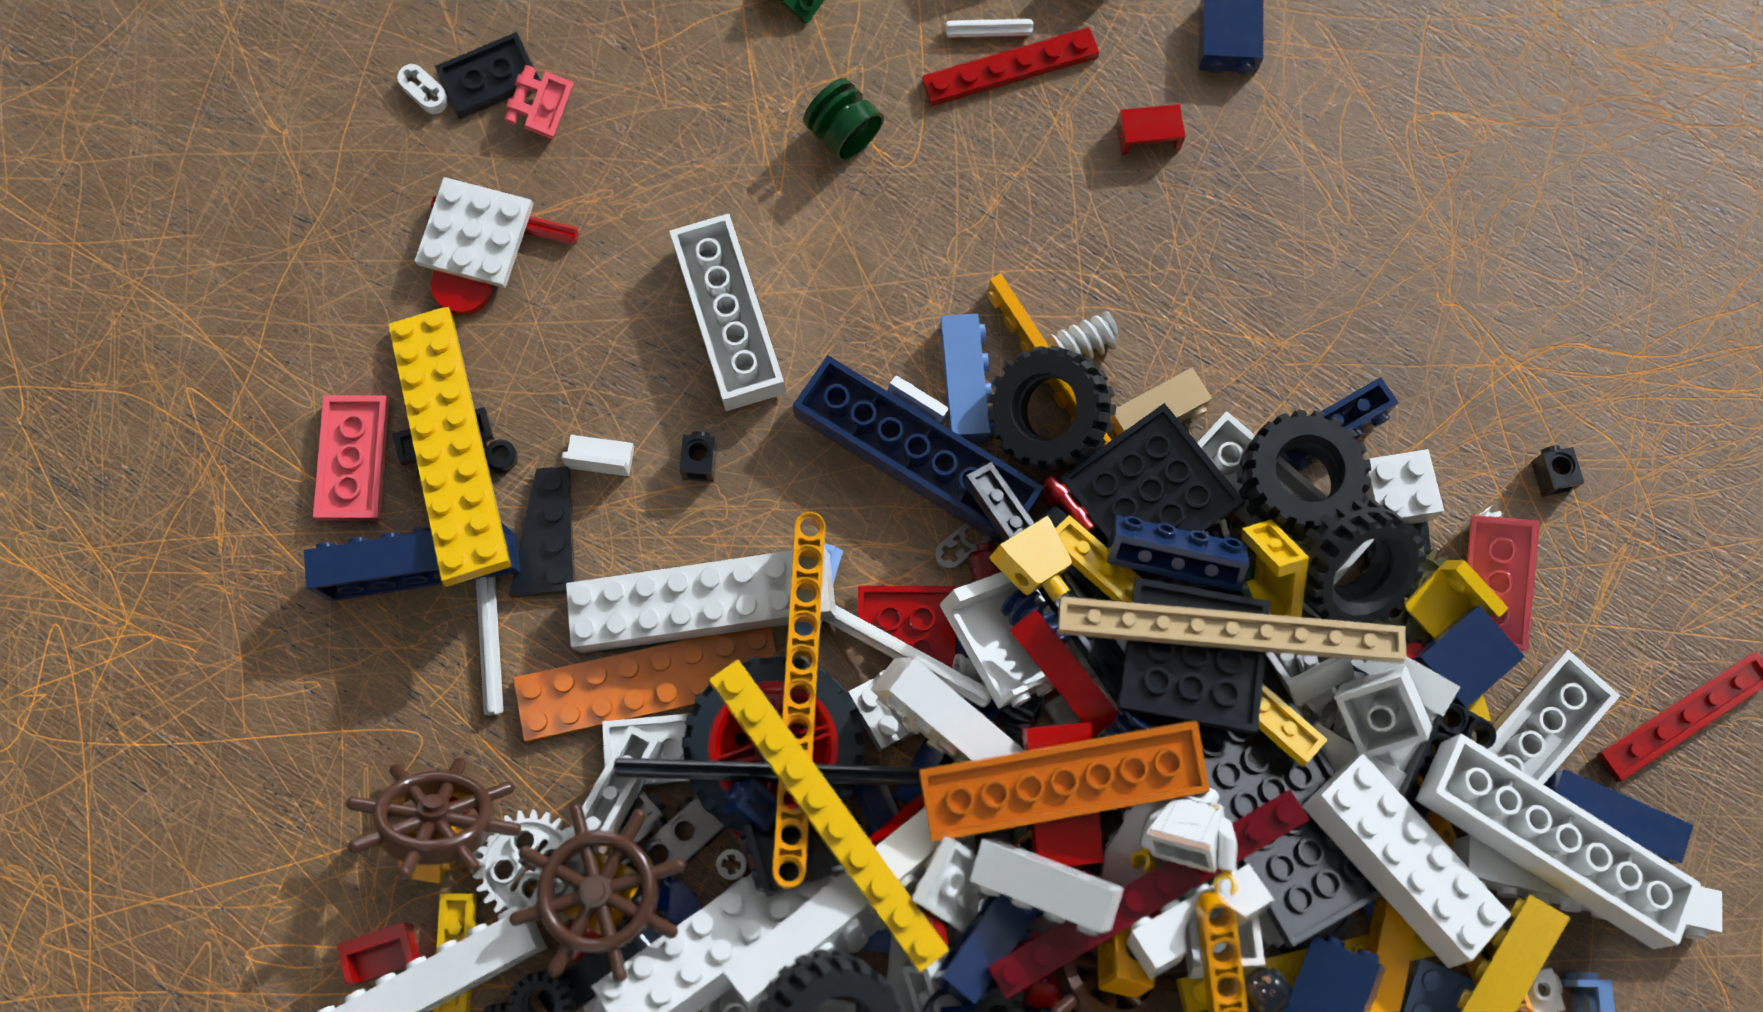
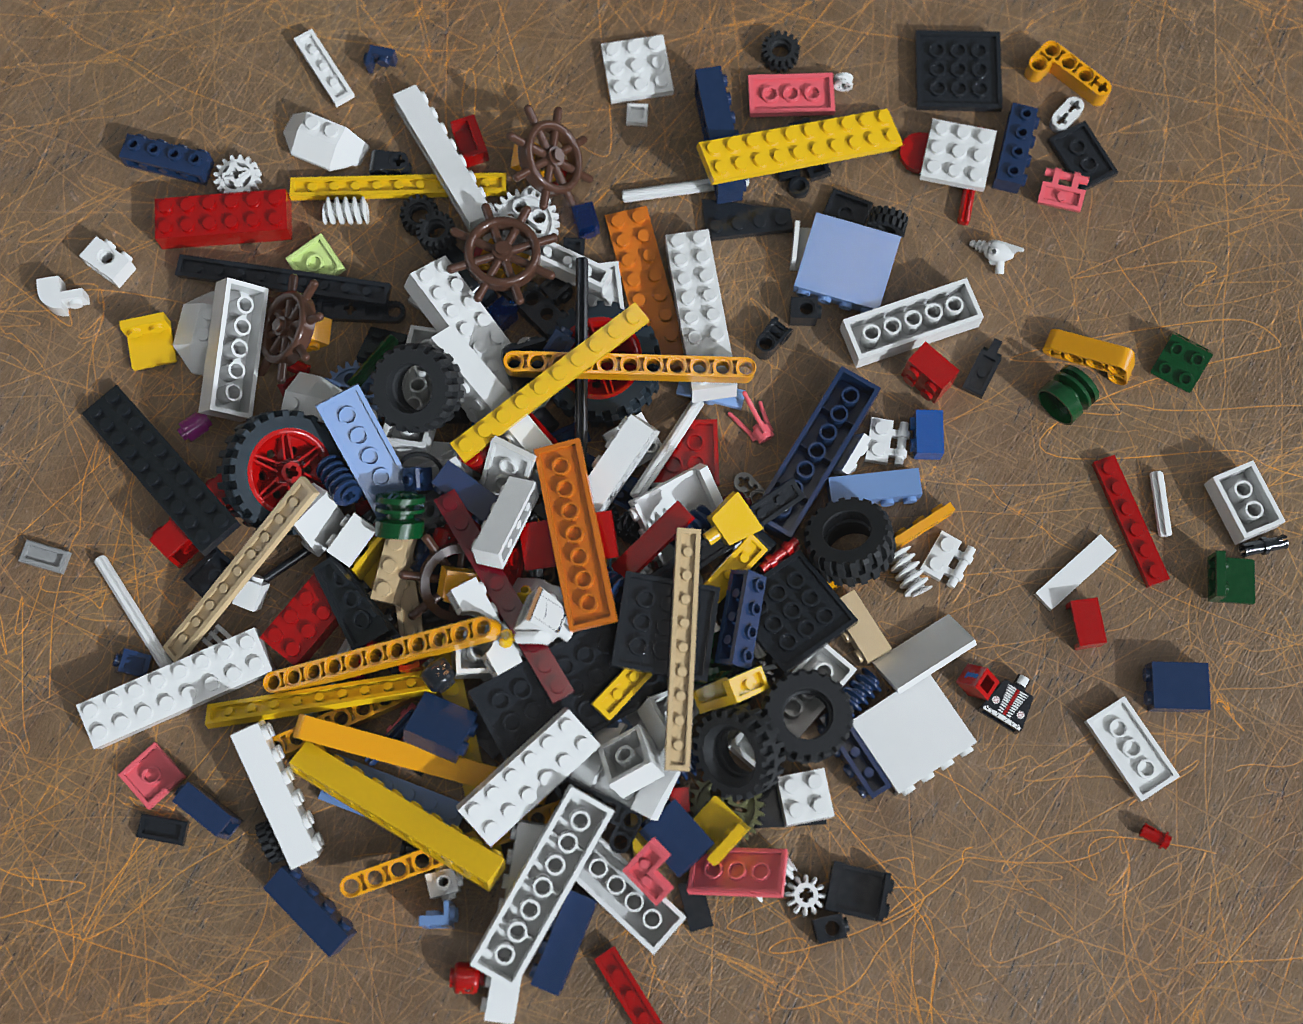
camera: 90 degrees right, 0 degrees up
none -> red head [449,961,485,995]
none -> black tile [563,237,586,256]
none -> clear blue brick [571,201,600,239]
none -> white plate [601,35,674,104]
none -> coral plate [622,837,675,906]
none -> white tile [626,103,648,127]
none -> black tile [678,882,714,932]
none -> coral plant [728,391,774,444]
none -> black piece [754,317,793,360]
none -> black tyre [761,31,800,73]
none -> white gear [784,874,826,917]
none -> medium blue panel [793,212,901,314]
none -> black tile [823,188,873,226]
none -> black panel [823,861,894,922]
none -> white bush [834,73,853,92]
none -> dark blue piece [842,667,882,719]
none -> white panel [853,675,977,796]
none -> white plate [864,417,910,467]
none -> black tyre [866,205,909,238]
none -> white tile [872,614,977,694]
none -> red brick [901,341,960,404]
none -> blue brick [909,410,944,460]
none -> black plate [915,30,1003,112]
none -> white plate [920,531,976,589]
none -> red brick [956,664,1000,700]
none -> black hinge [961,338,1002,399]
none -> white piece [969,240,1024,274]
none -> torso [977,674,1034,734]
none -> dark blue brick [992,103,1040,194]
none -> light orange beam [1024,40,1112,106]
none -> white tile [1034,534,1117,611]
none -> light orange beam [1042,329,1135,385]
none -> white plate [1084,696,1180,802]
none -> red pin [1139,822,1172,849]

